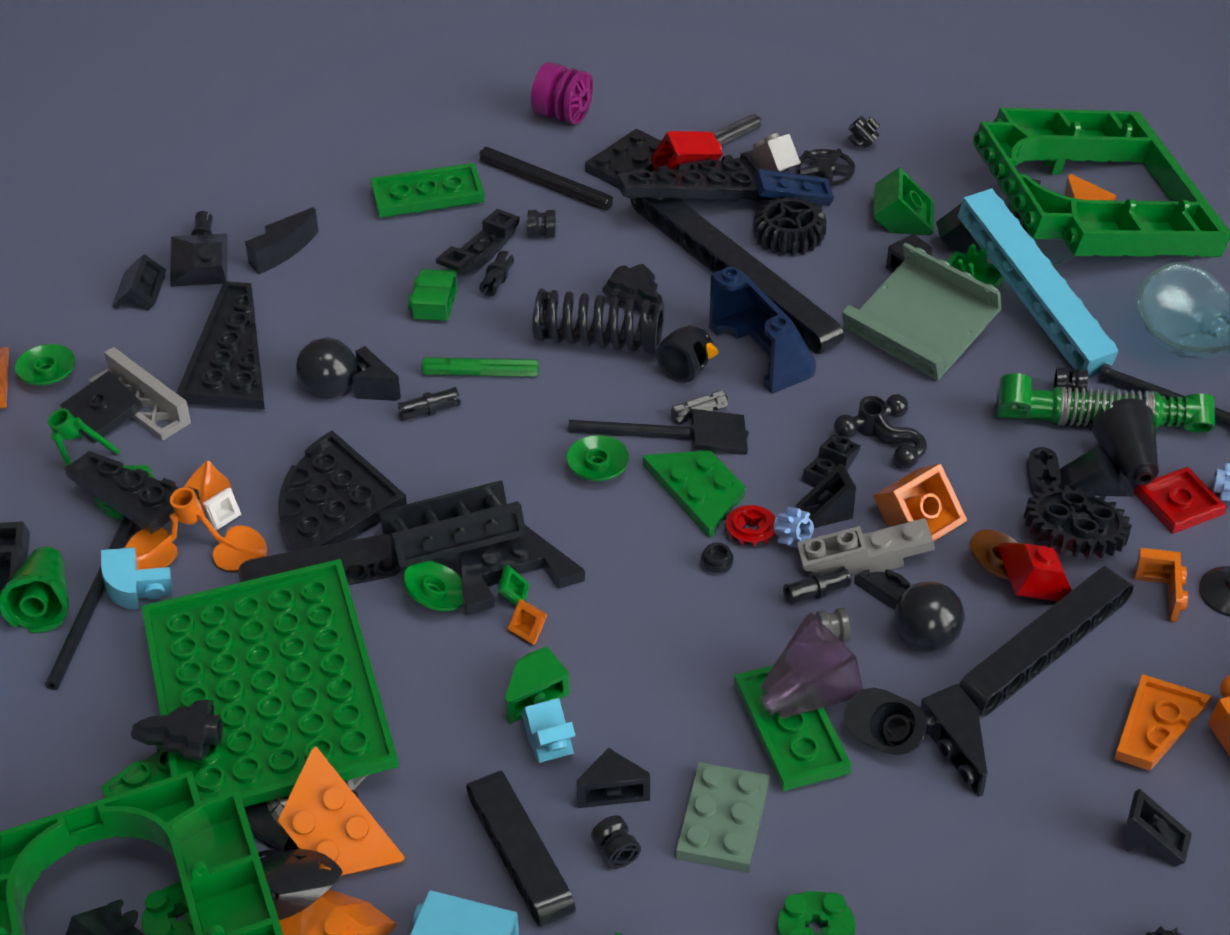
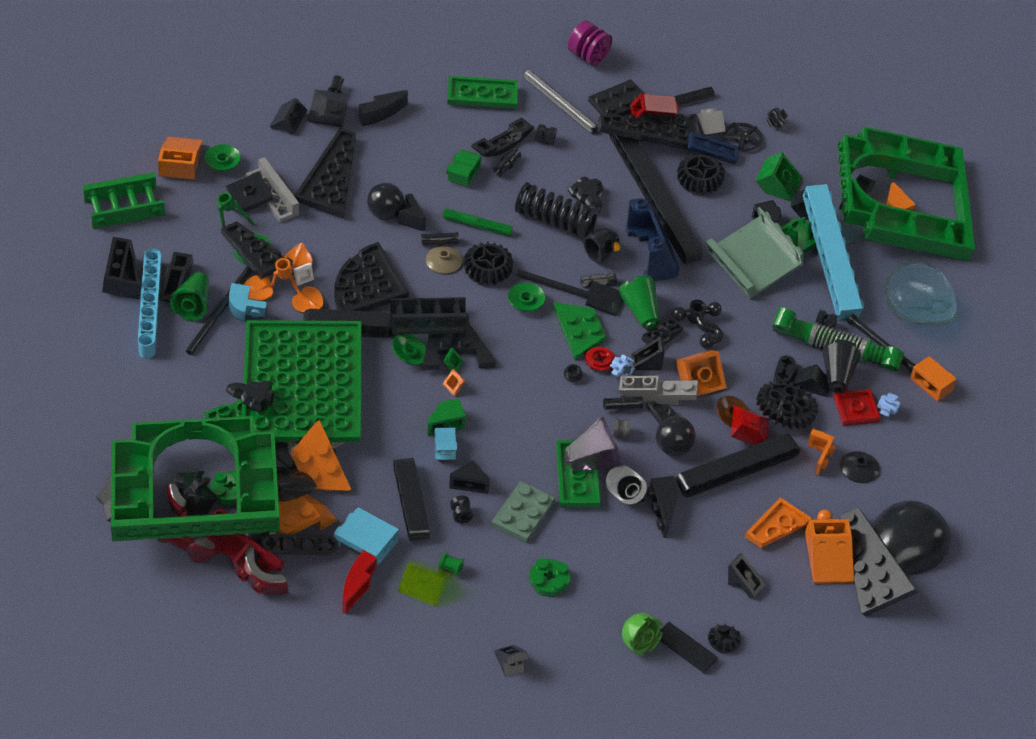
camera: 10 degrees right, 5 degrees up
none -> dark tan dish [426,246,462,275]
none -> black gear [463,241,513,285]
none -> green cone [619,275,659,329]

